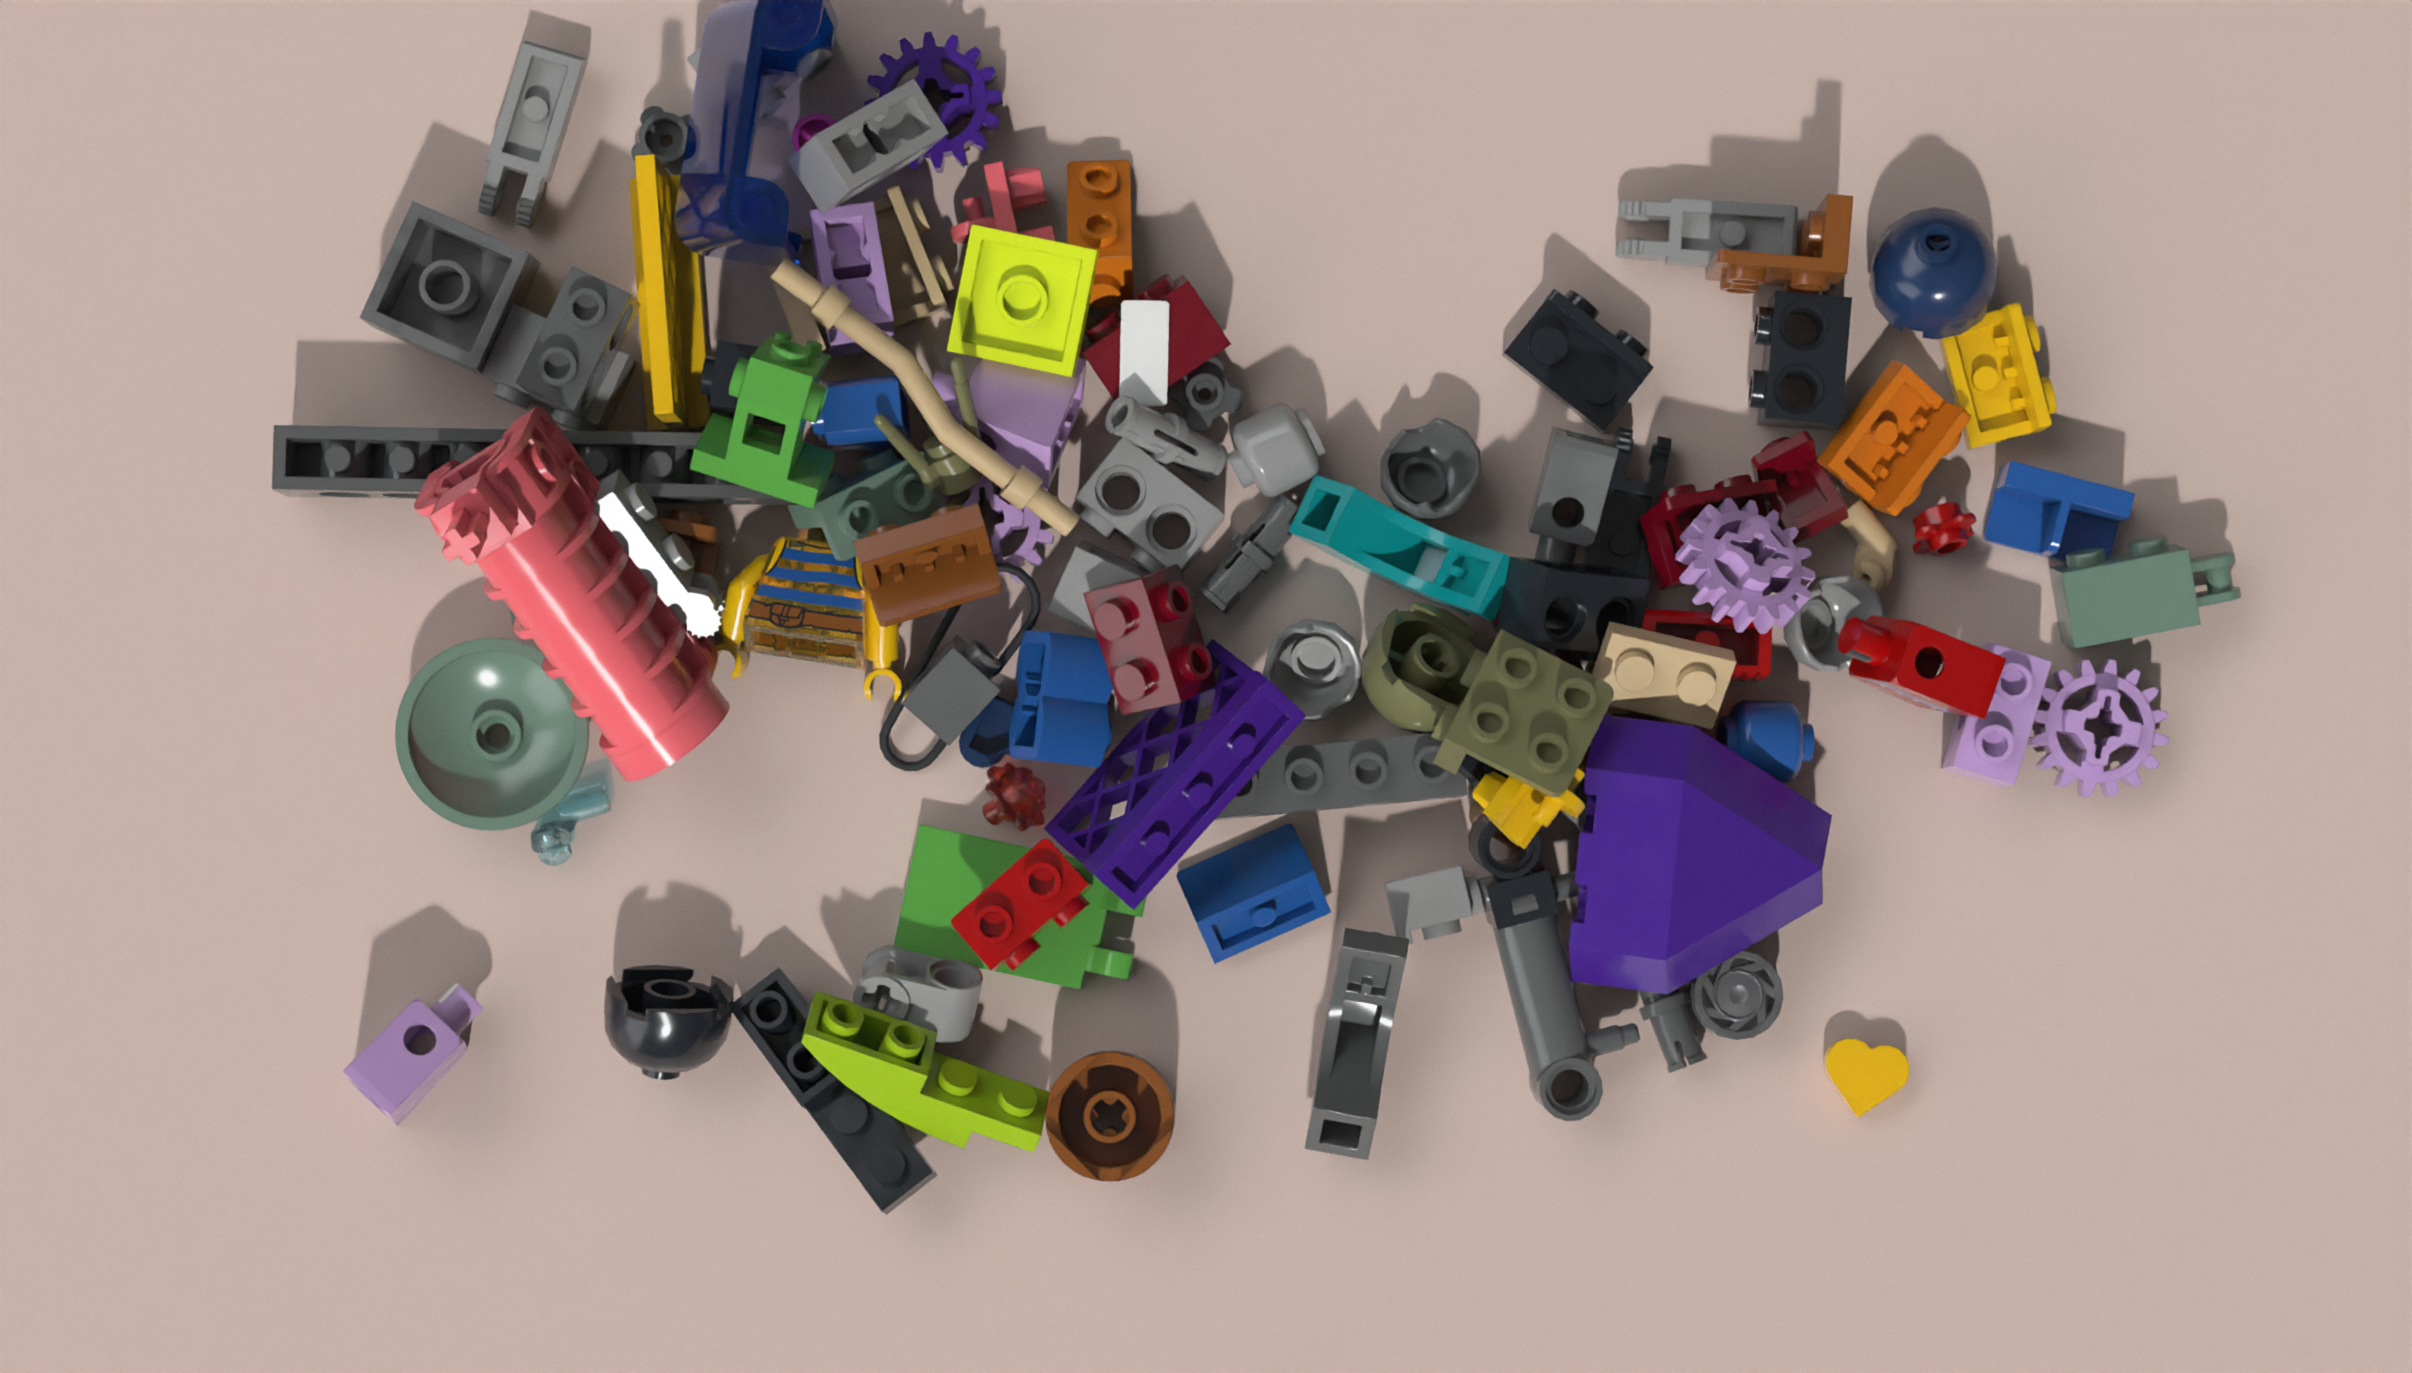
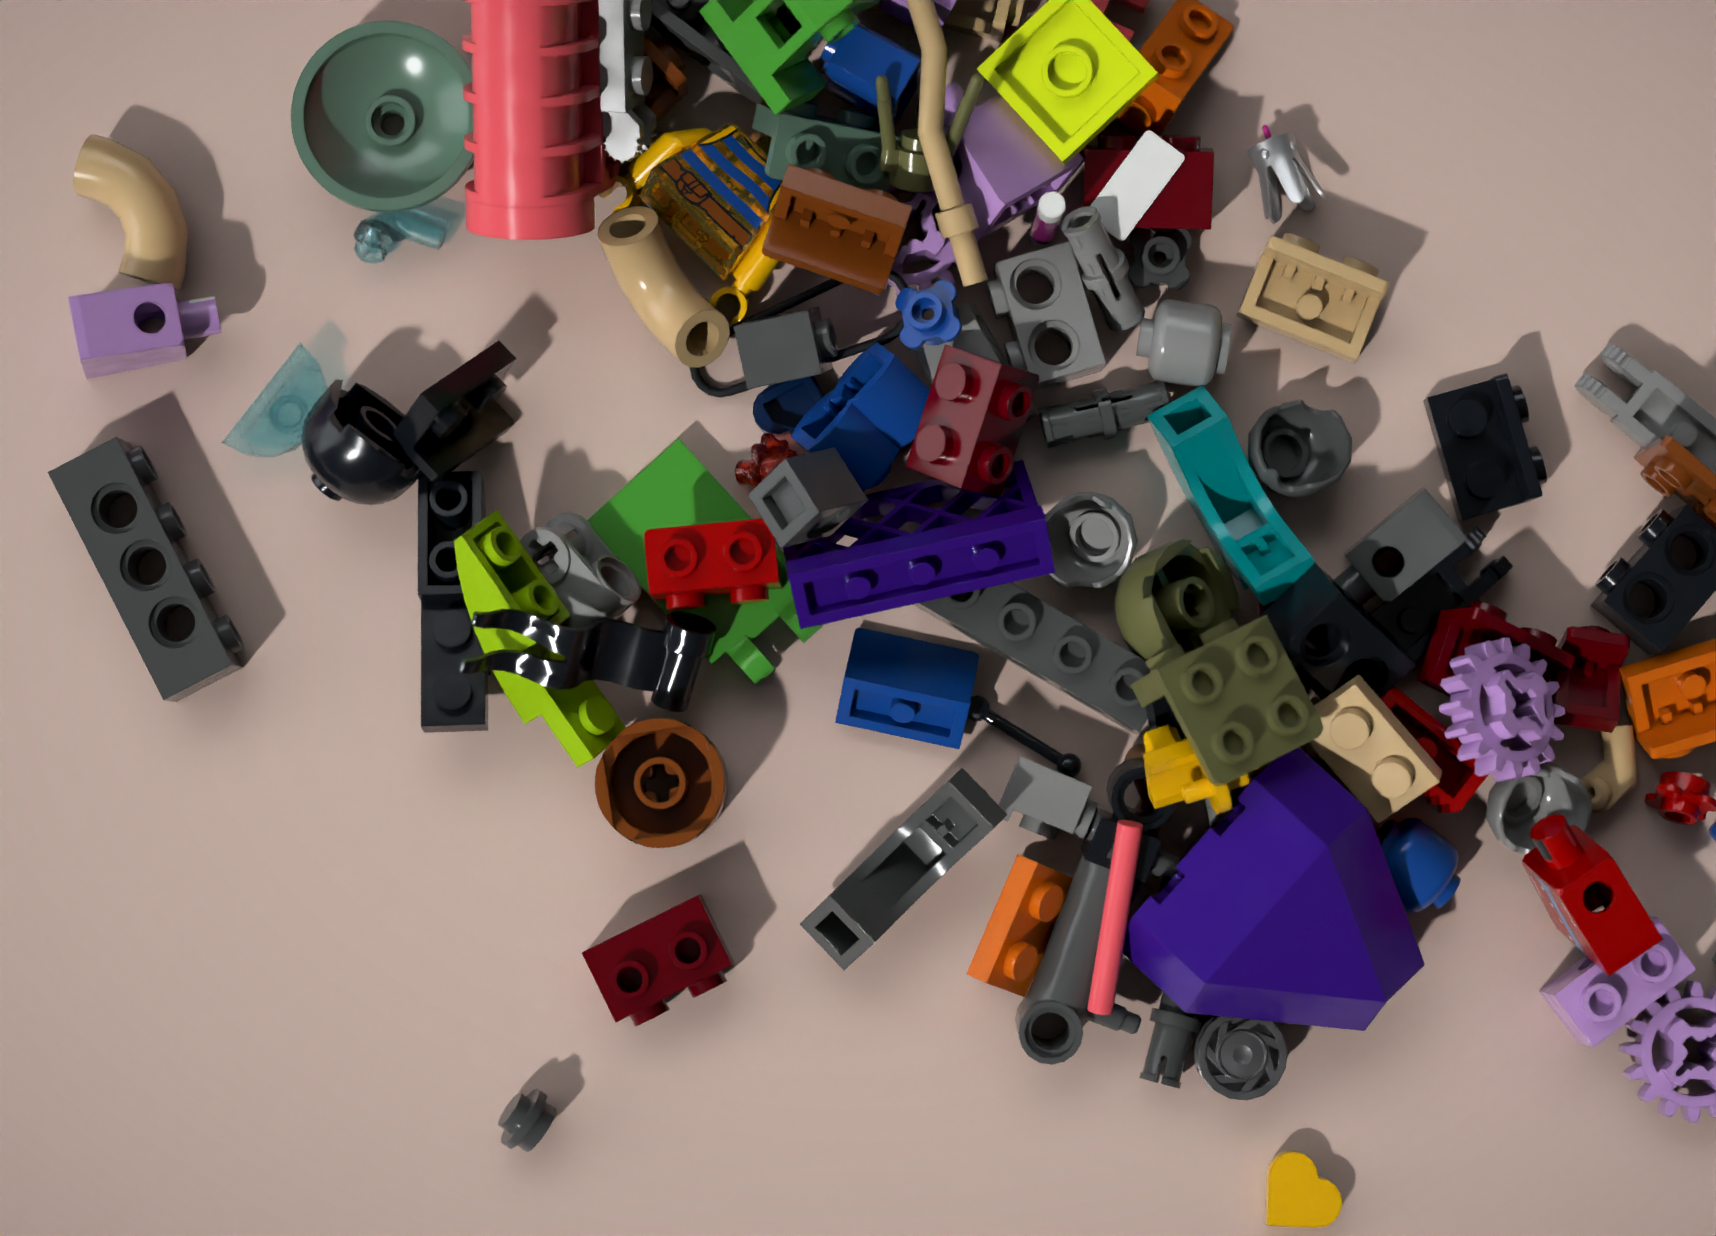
camera: 35 degrees right, 0 degrees up
none -> dark grey brick [48,437,244,702]
none -> tan cylinder [73,134,189,291]
none -> clear light blue plate [221,343,327,458]
none -> black bracket [389,341,517,482]
none -> black flag [459,609,717,712]
none -> dark red brick [582,894,734,1027]
none -> tan cylinder [597,206,730,367]
none -> dark grey brick [748,447,868,548]
none -> blue plate [895,280,962,349]
none -> orange bracket [966,854,1073,997]
none -> black hinge [967,696,1082,778]
none -> bar [1030,192,1065,249]
none -> coral bar [1087,820,1144,1015]
none -> tan bracket [1236,233,1390,363]
none -> flat silver piece [1247,125,1328,224]

